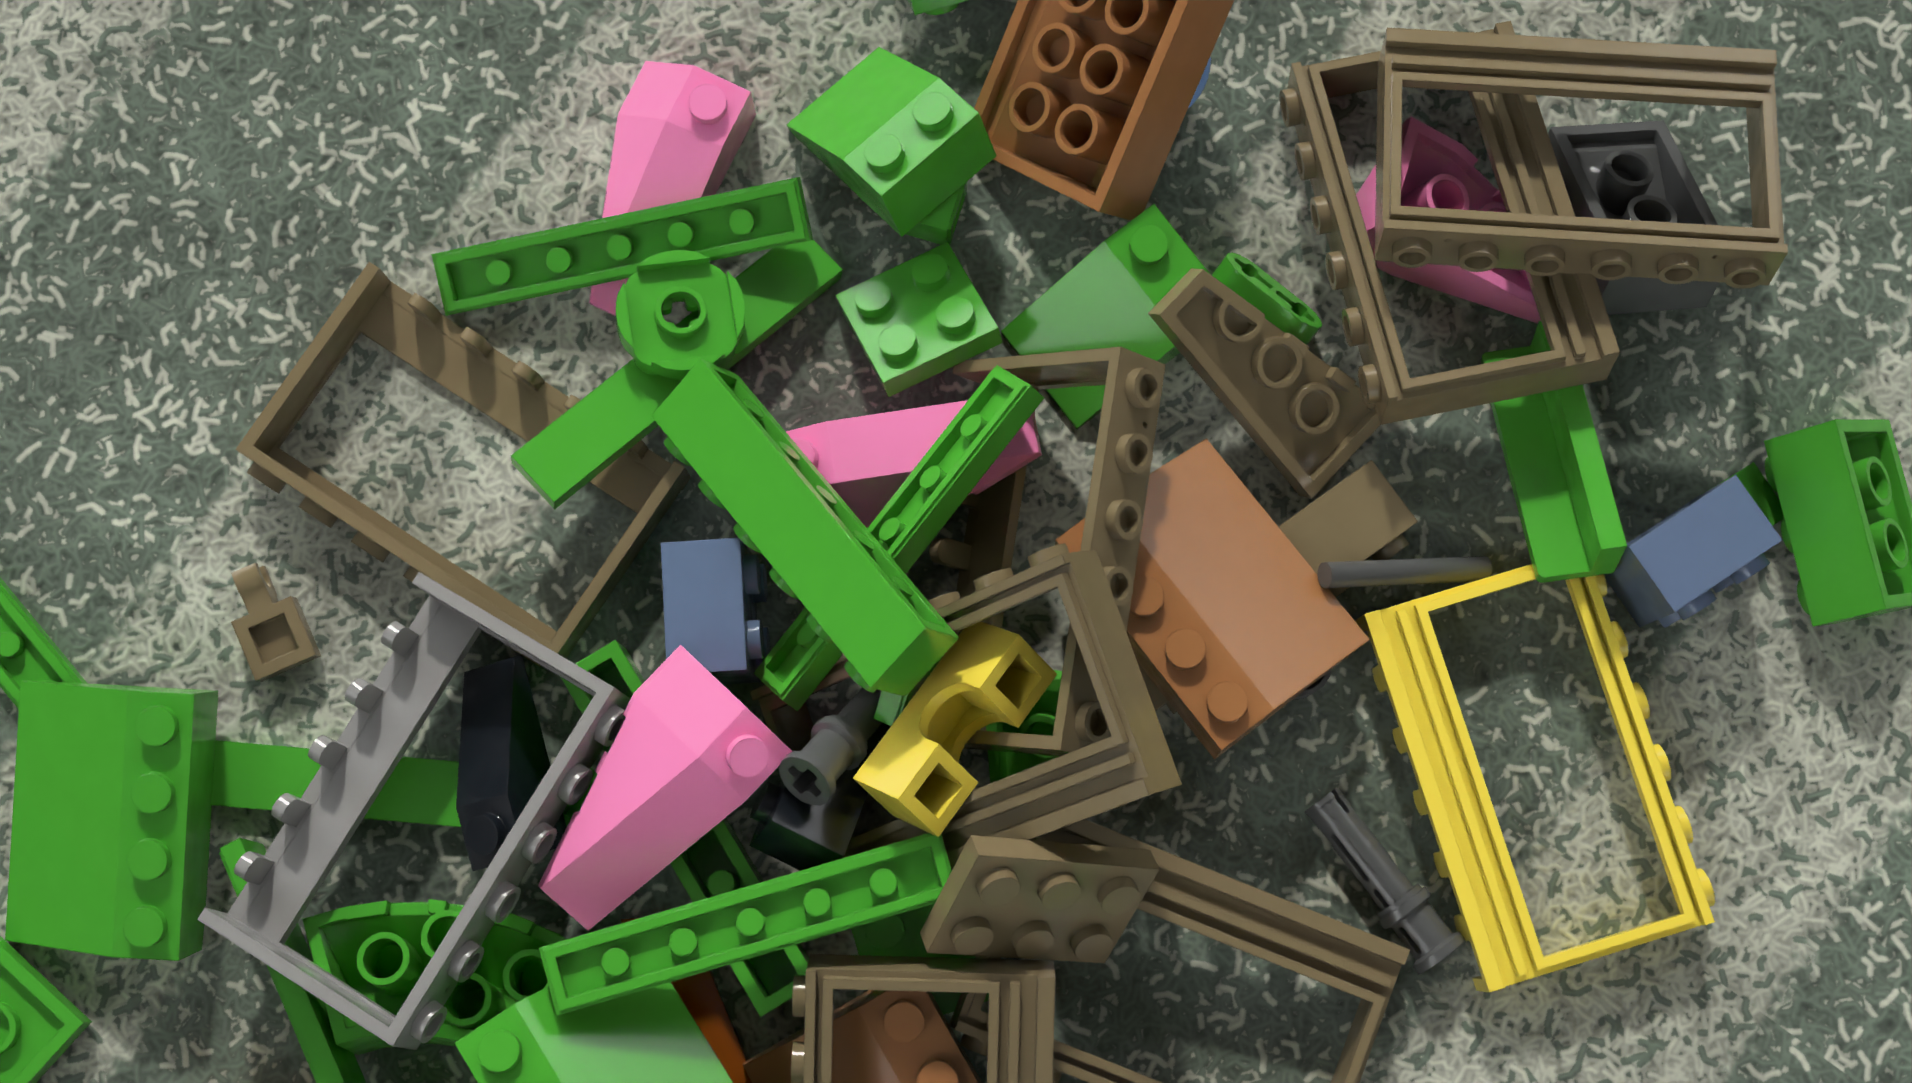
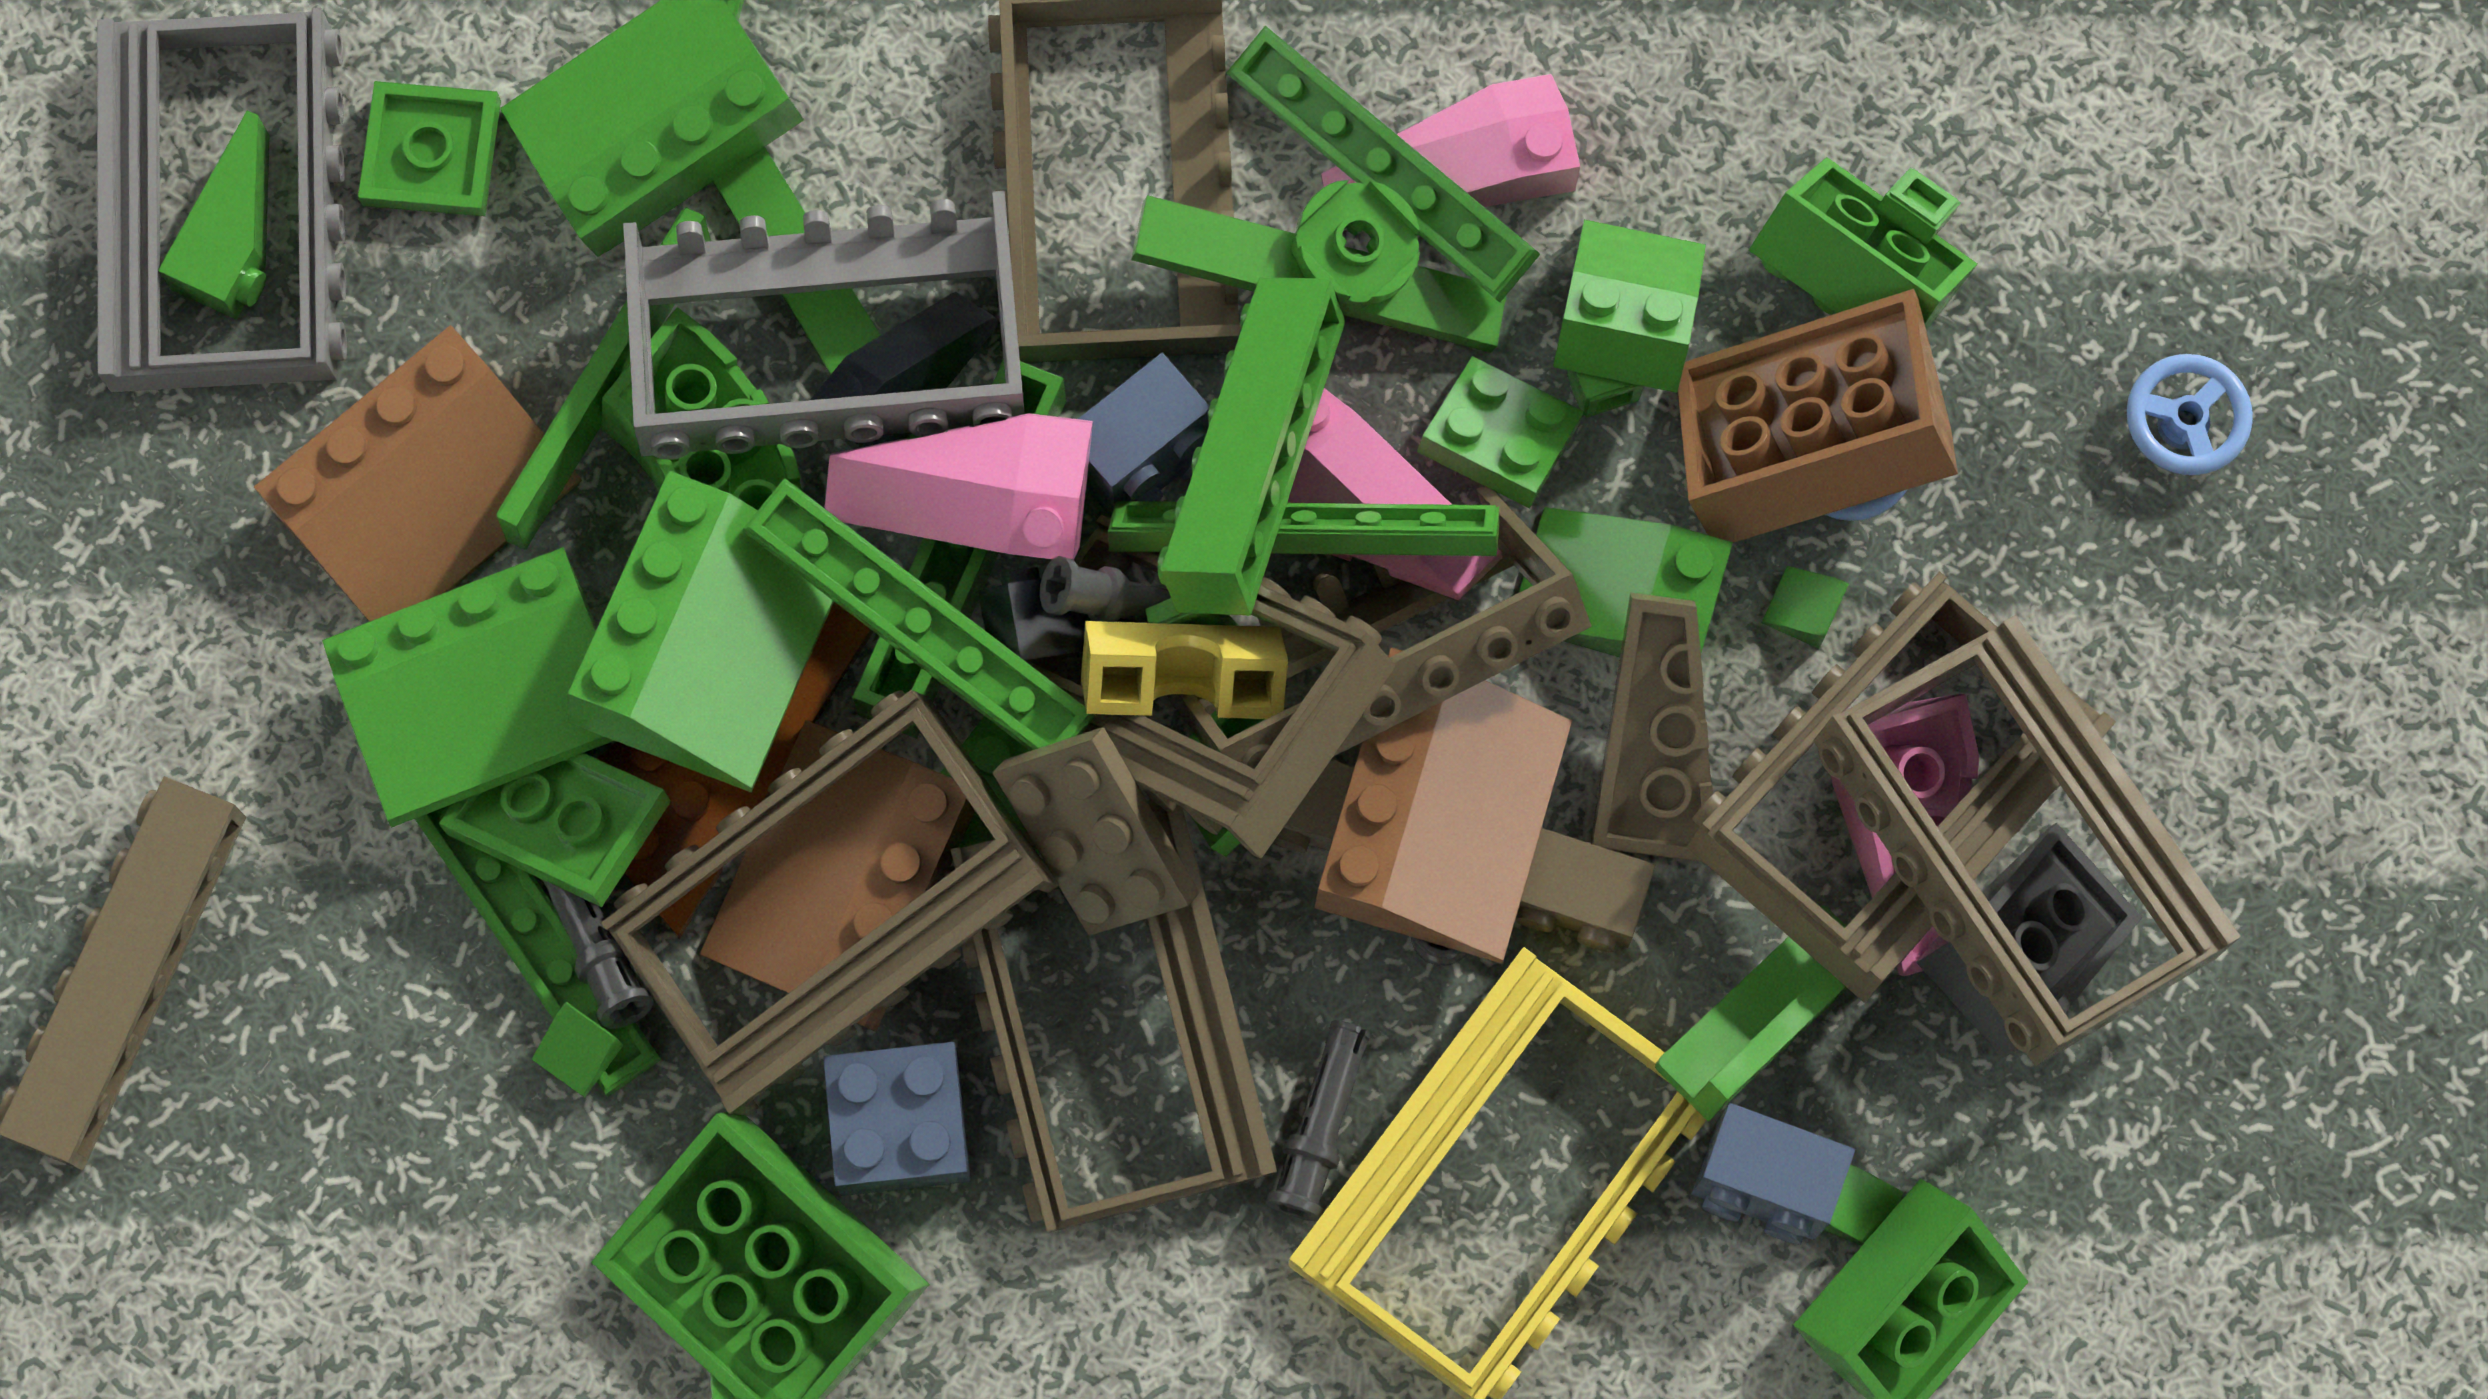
camera: 55 degrees right, 5 degrees down
dark tan plate [231,563,321,682] -> none
bright green beam [1212,252,1322,345] -> none
dark grey bar [1317,556,1492,588] -> none
none -> bright green slope [1761,566,1849,649]

